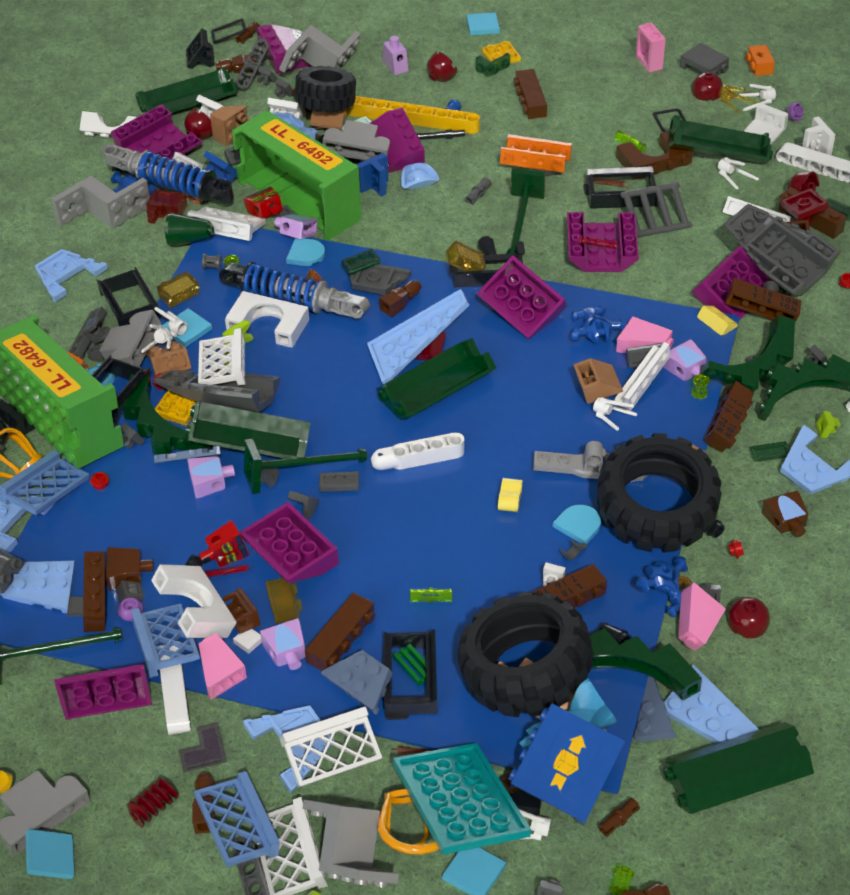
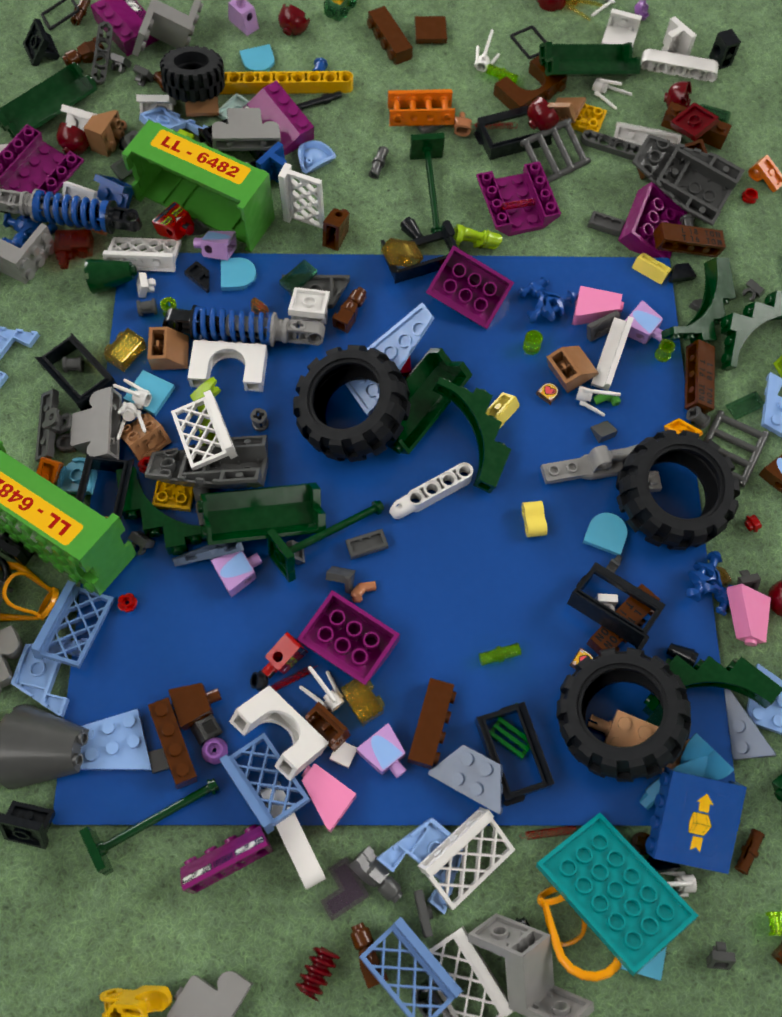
camera: 20 degrees left, 20 degrees up
none -> dark grey bush [62,356,85,373]
none -> white tile [136,272,156,298]
none -> medium nougat slope [147,327,189,370]
none -> black tile [184,261,210,293]
none -> medium azure tile [239,44,275,72]
none -> dark grey bush [250,408,269,431]
none -> white fence [278,163,324,229]
none -> white bracket [288,287,330,324]
none -> black tyre [293,345,411,462]
none -> white plant [299,666,345,712]
none -> reddish brown torso [322,208,350,251]
none -> dark grey piece [348,846,403,903]
none -> nougat arm [351,581,376,603]
none -> dark grey plate [413,889,433,938]
none -> reddish brown tile [415,16,447,44]
none -> dark green arch [432,377,511,493]
none -> nougat piece [453,112,472,137]
none -> lime piece [453,224,502,249]
none -> white plant [474,29,500,72]
none -> light yellow slope [485,392,520,429]
none -> clear neon green wheel [523,330,543,355]
none -> dark red cylinder [527,96,560,131]
none -> tile [536,383,559,405]
none -> medium nougat bracket [547,97,587,123]
none -> black piece [567,562,665,650]
none -> yellow tile [571,103,607,132]
none -> dark grey beam [581,130,641,161]
none -> dark grey plate [587,210,625,237]
none -> dark grey slope [590,421,618,443]
none -> bright green arm [593,390,621,406]
none -> white tile [648,471,662,492]
none -> black tile [669,263,696,283]
none -> dark grey bush [686,406,711,430]
none -> dark grey bar [703,410,769,487]

